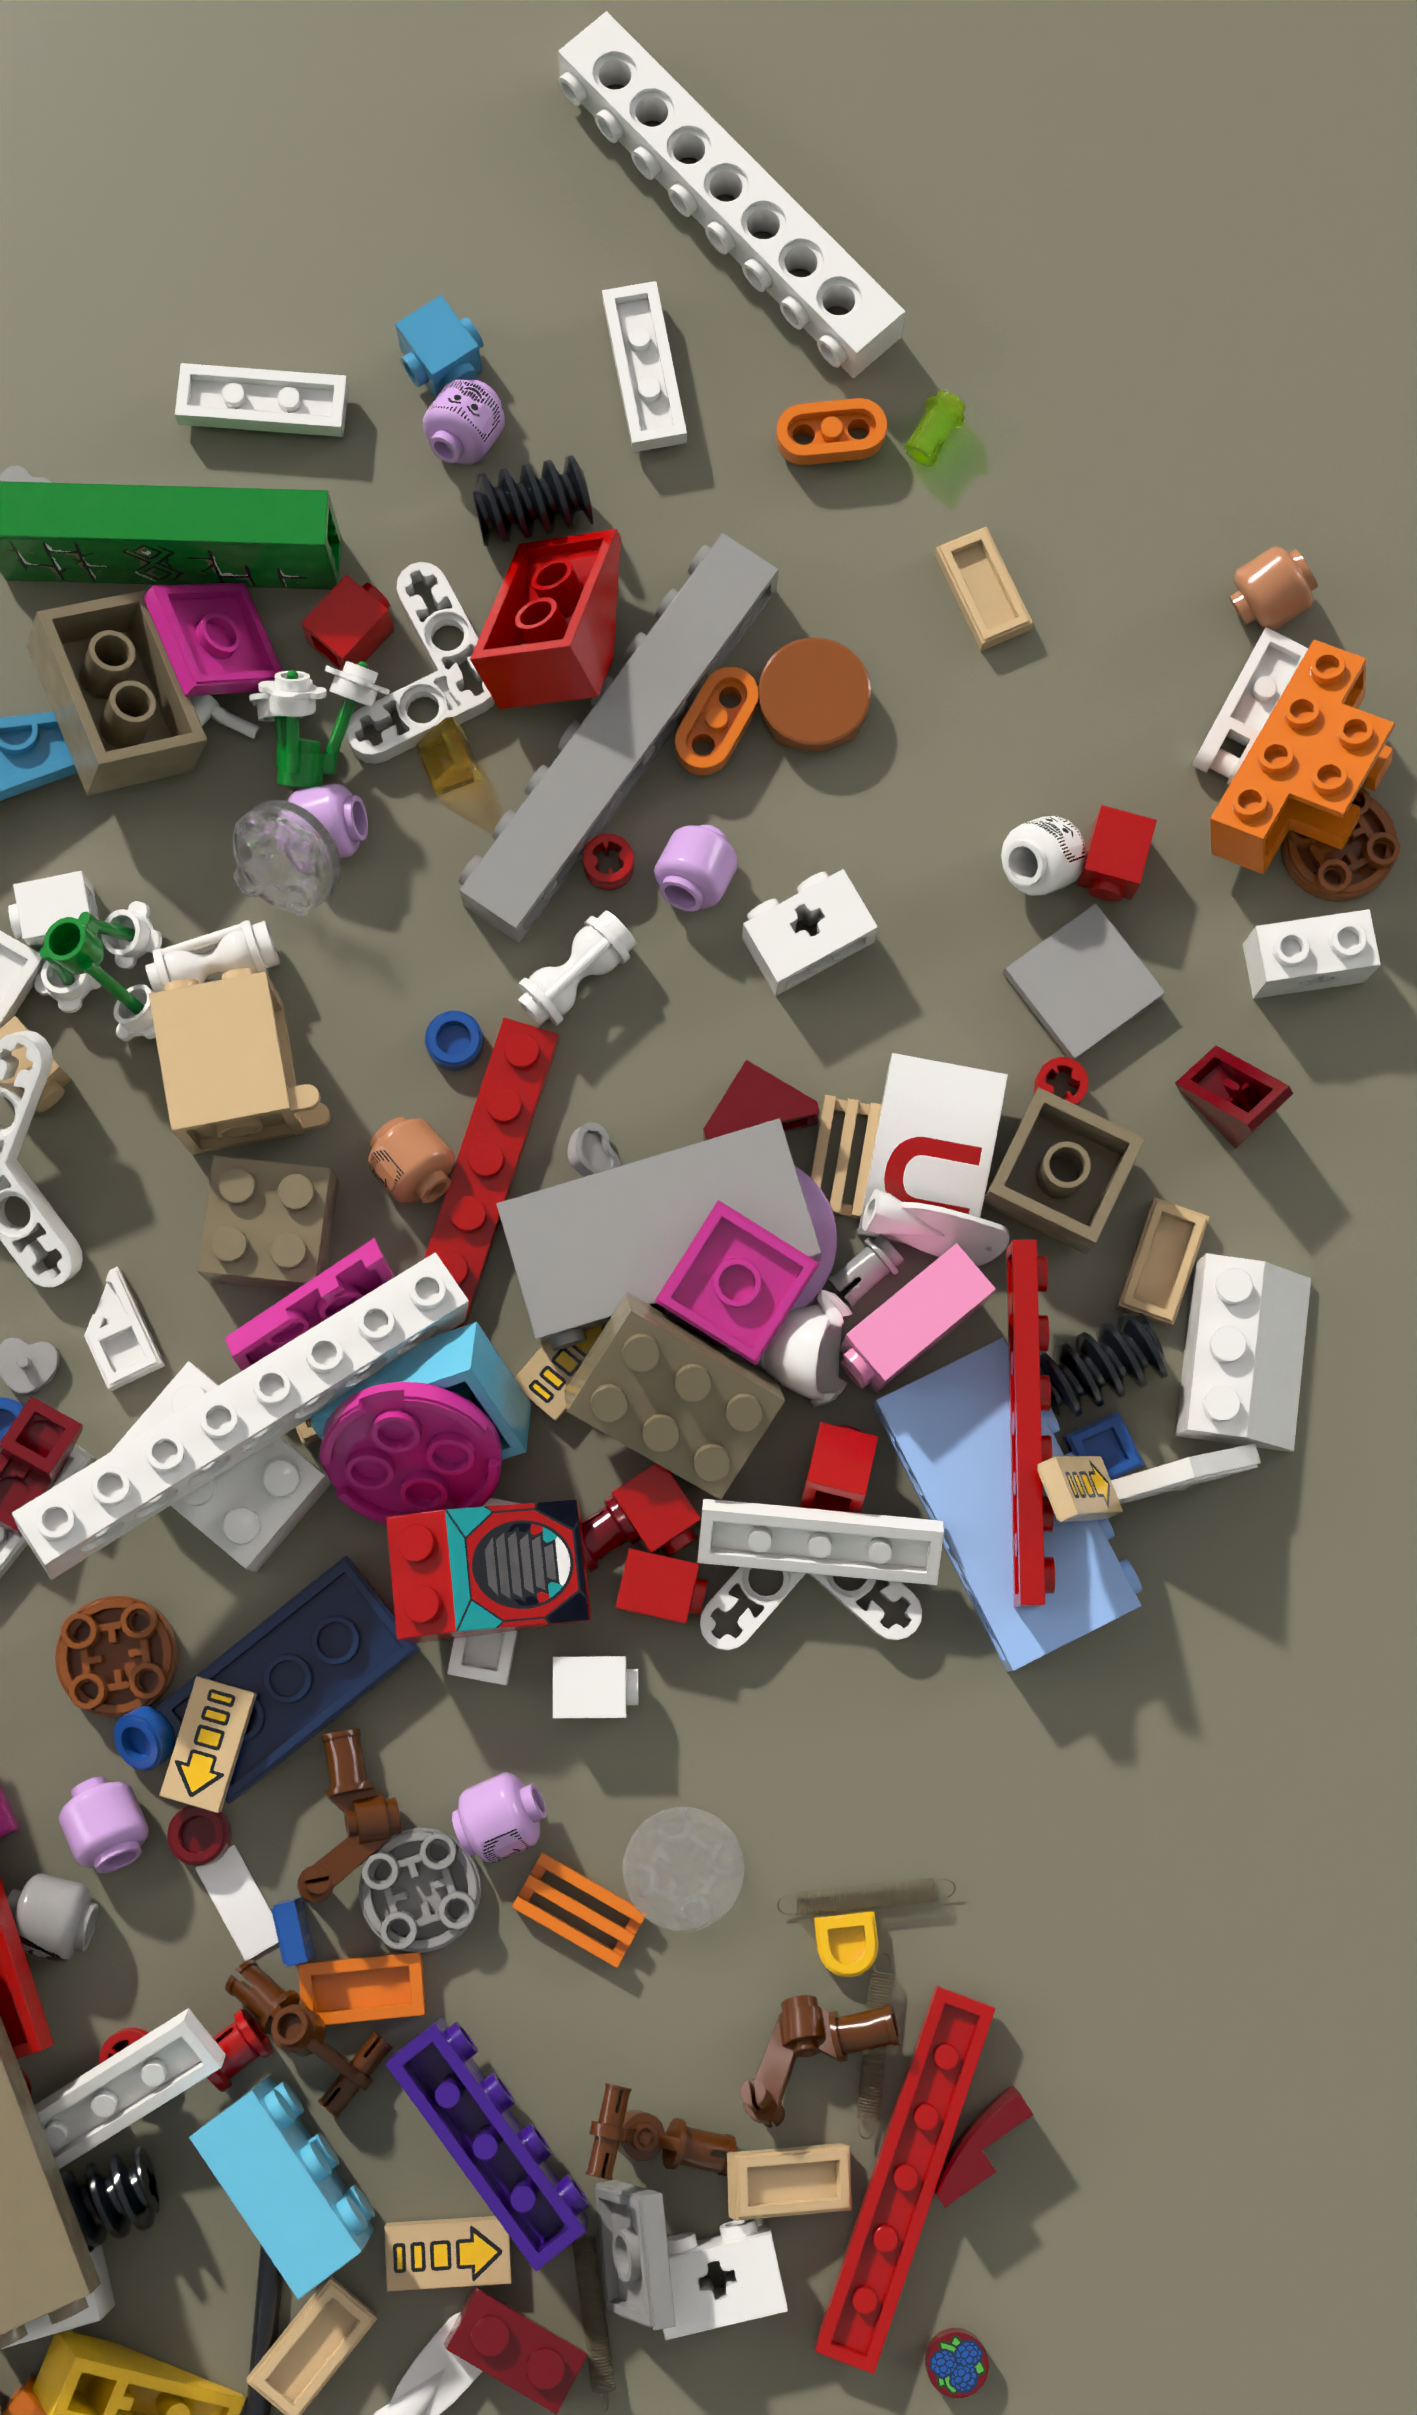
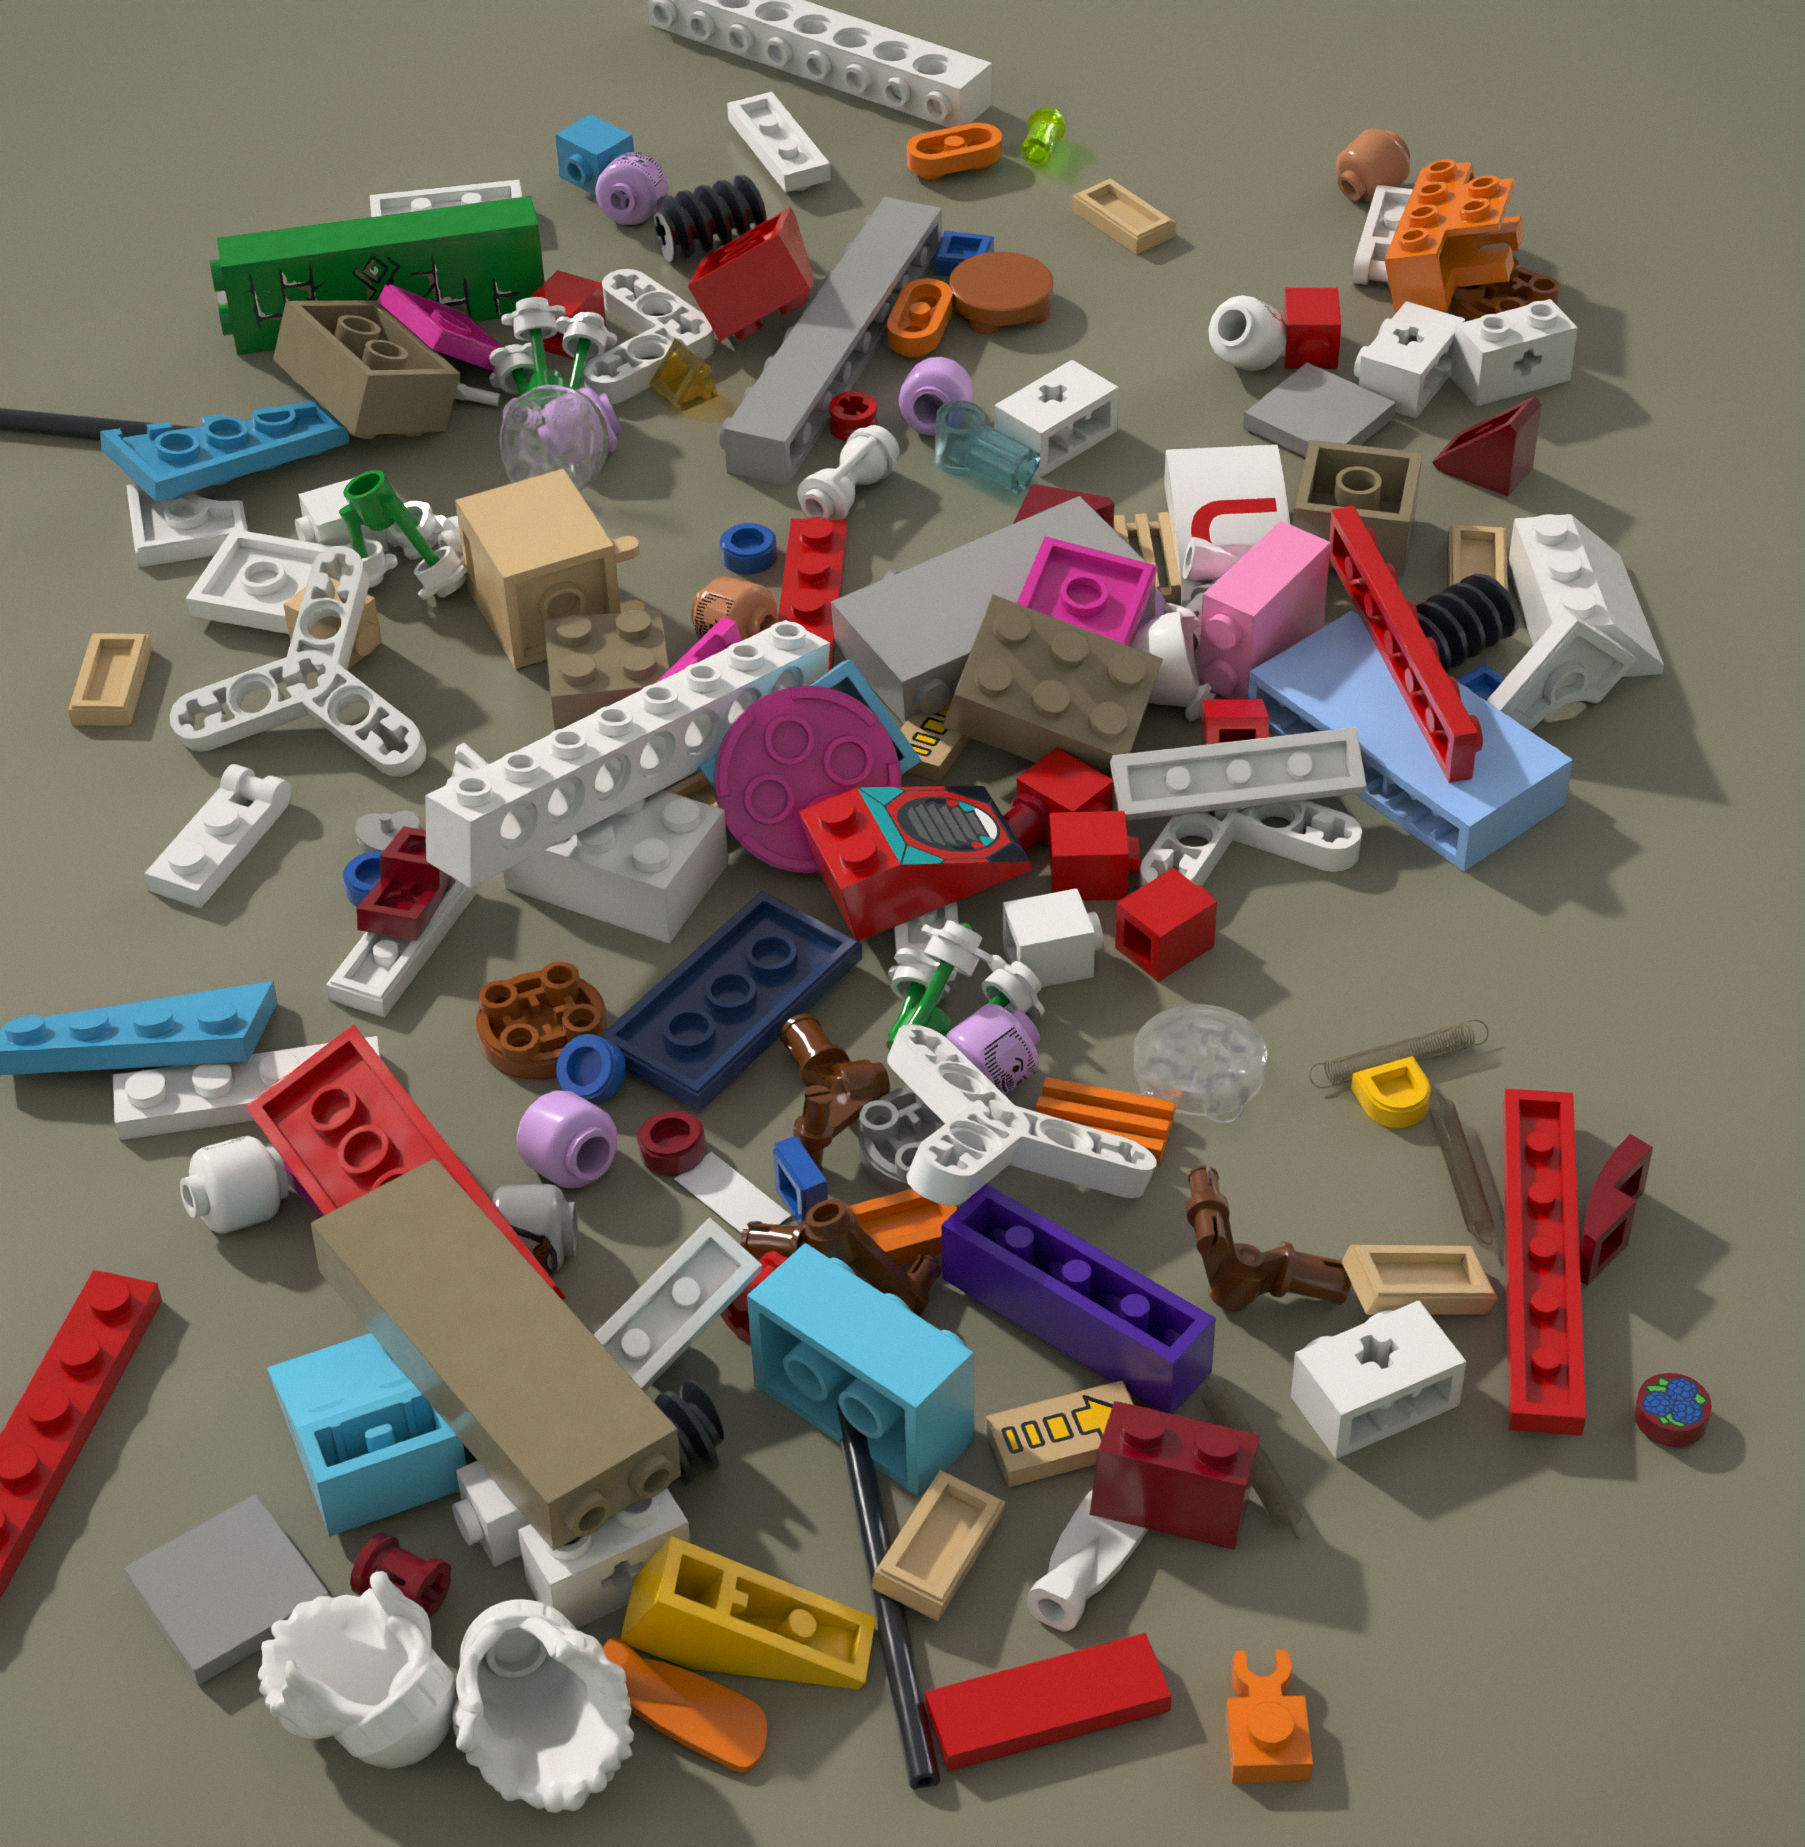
camera: 10 degrees left, 35 degrees down
tan tile [159,1676,257,1813] -> none
light grey tile [594,2180,676,2331] -> none
reddish brown pin [740,1995,900,2128] -> none
tan tile [1037,1456,1123,1522] -> none
none -> white plant [886,920,1045,1051]
none -> white piece [887,1024,1157,1205]
none -> blue tile [933,231,994,277]
none -> clear light blue piece [934,400,1040,494]
none -> red brick [1115,868,1217,982]
none -> white brick [1354,301,1465,419]

